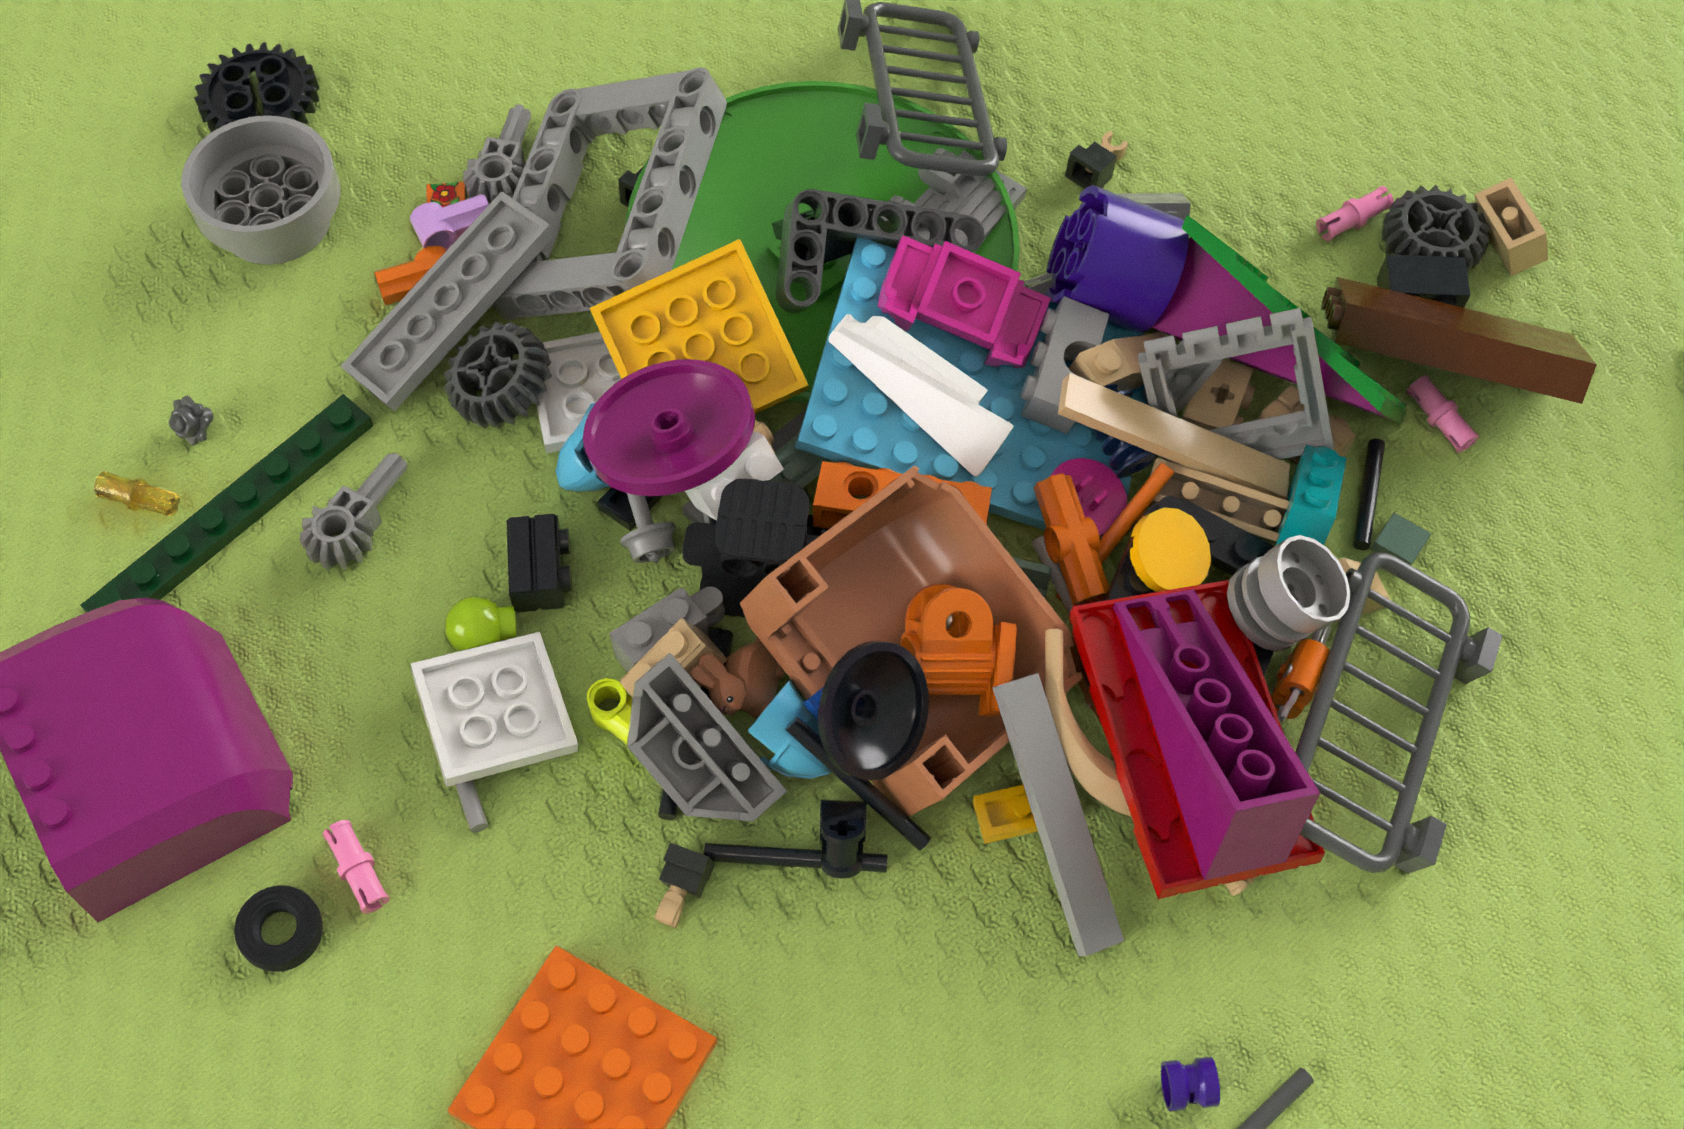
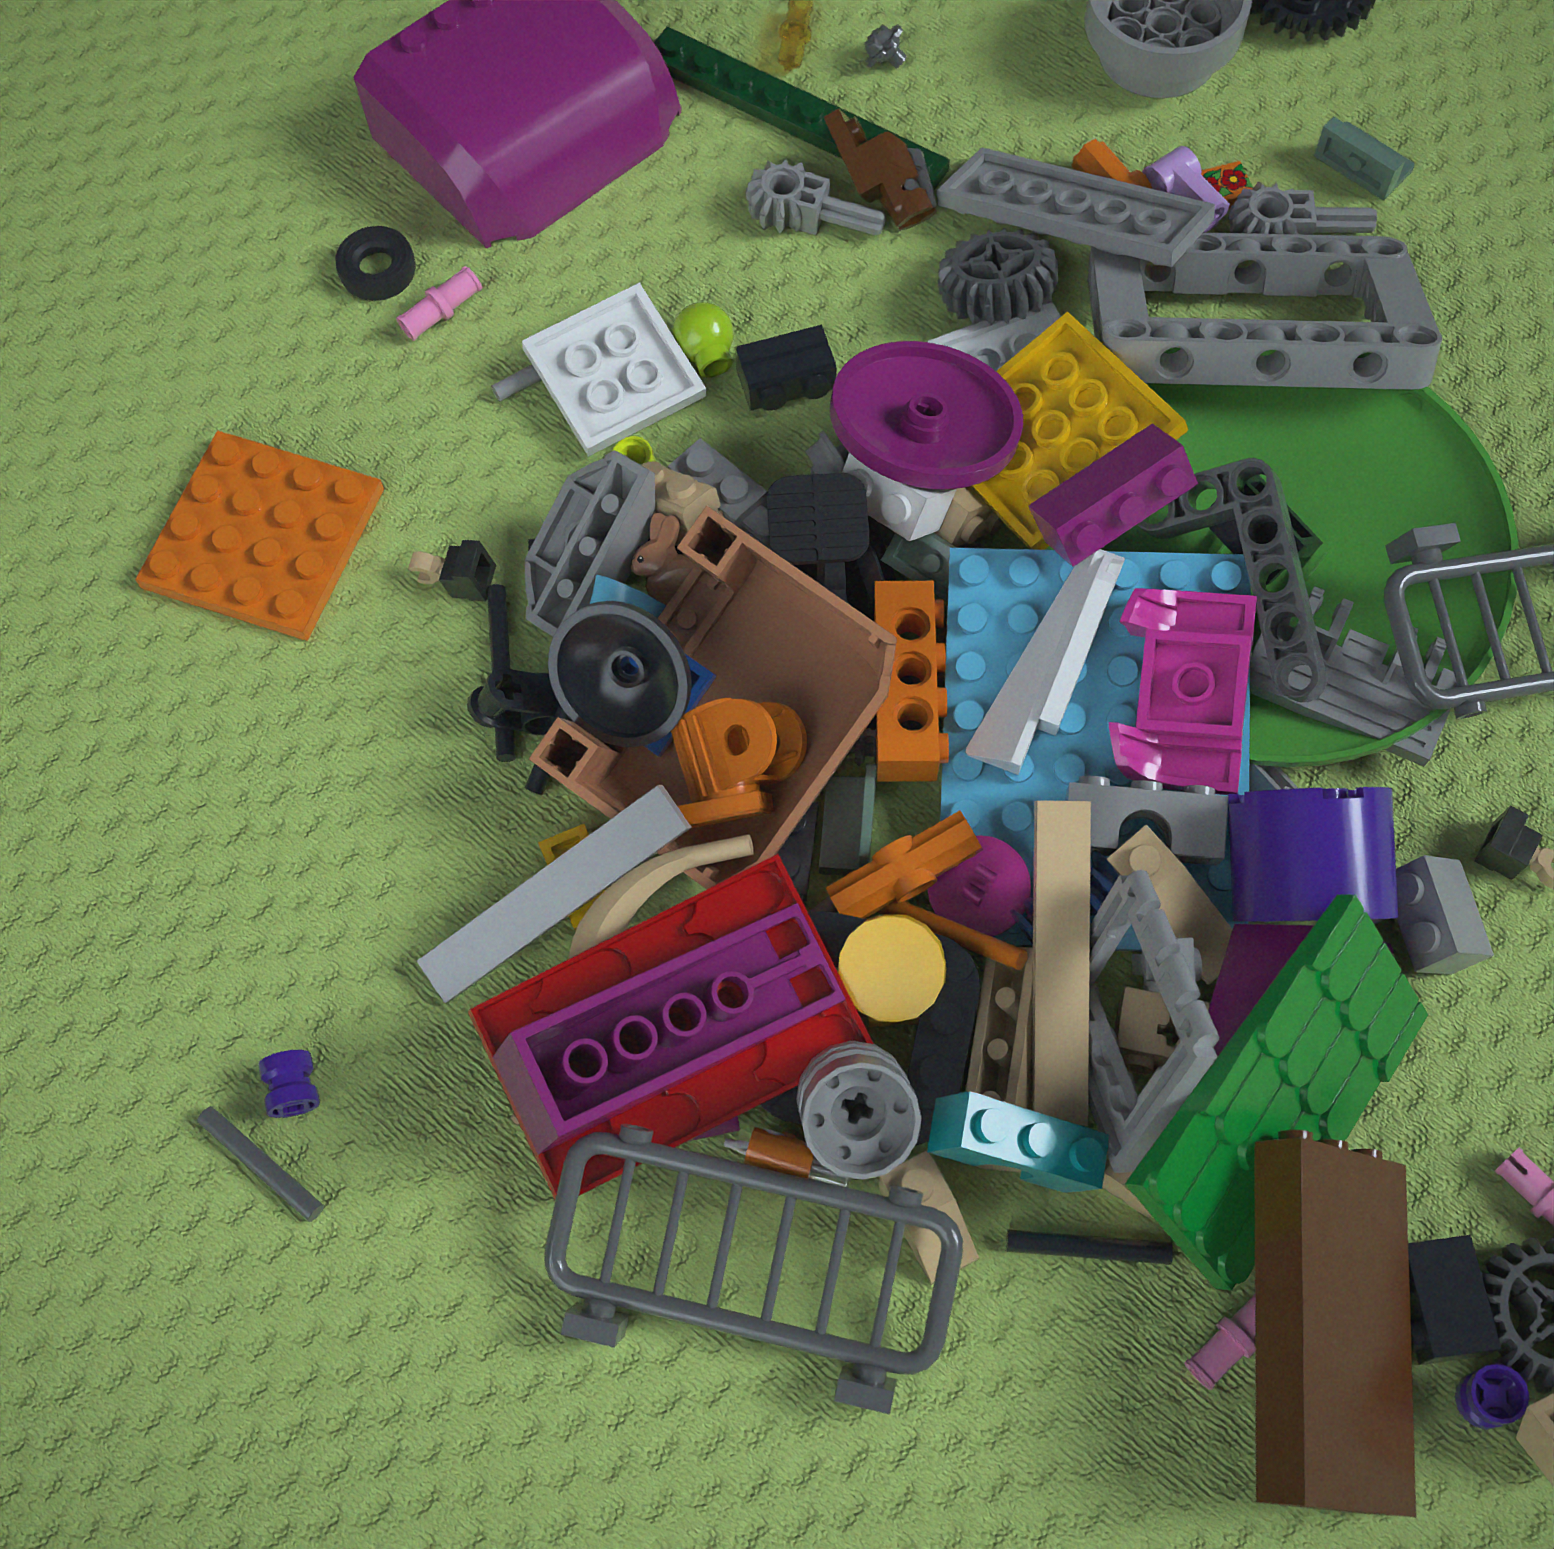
camera: 85 degrees right, 5 degrees up
sand green tile [1371,513,1431,565] -> none
none -> reddish brown plate [824,108,937,230]
none -> magenta brick [1028,424,1198,567]
none -> sand green panel [1314,116,1415,201]
none -> dark purple wheel [1455,1364,1530,1430]

